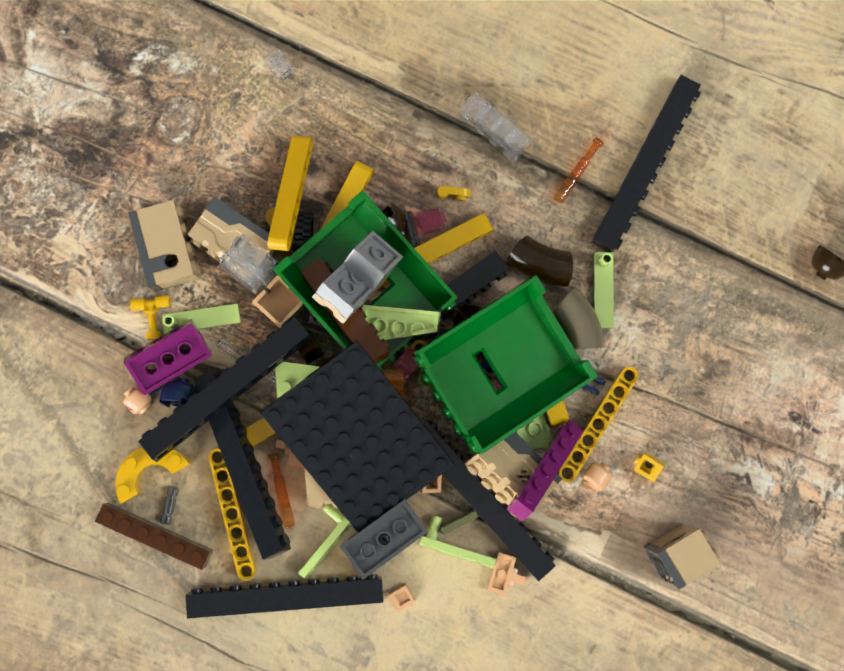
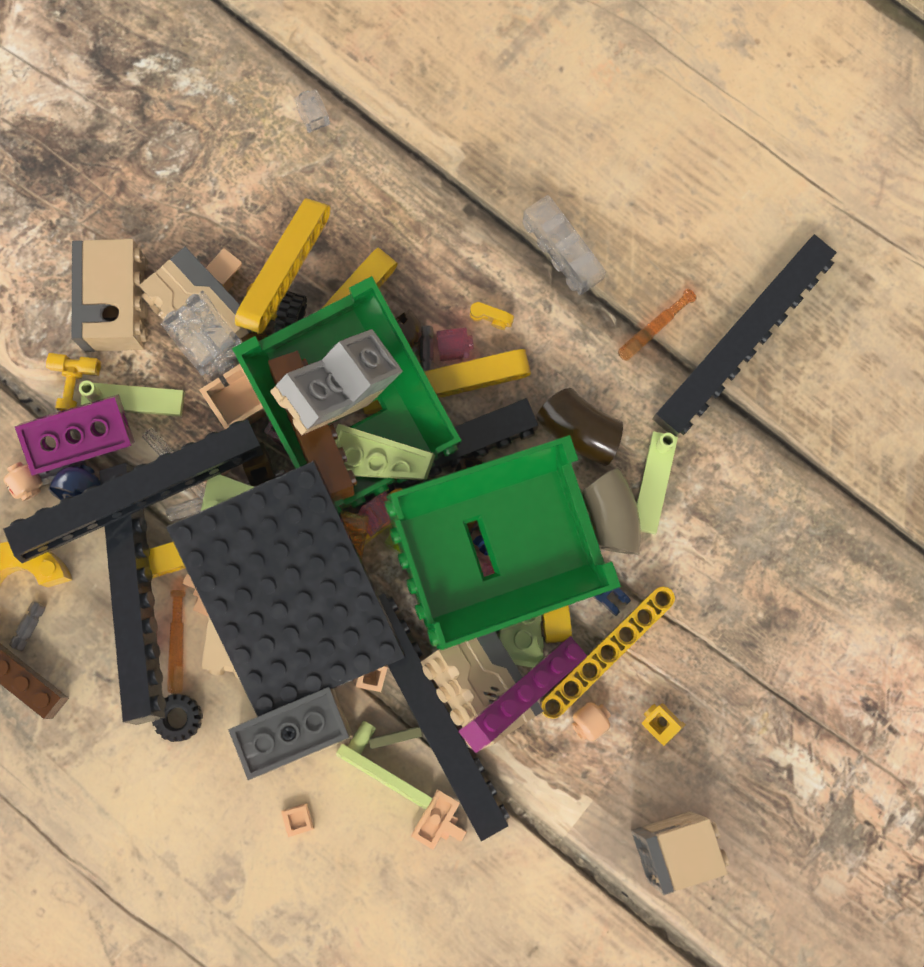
camera: 15 degrees right, 5 degrees down
black brick [186,574,384,619] -> none
yellow beam [209,448,257,580] -> none
yellowish green piece [298,504,351,578] -> none
none -> black tyre [152,694,203,742]
none -> light nougat panel [206,248,242,292]

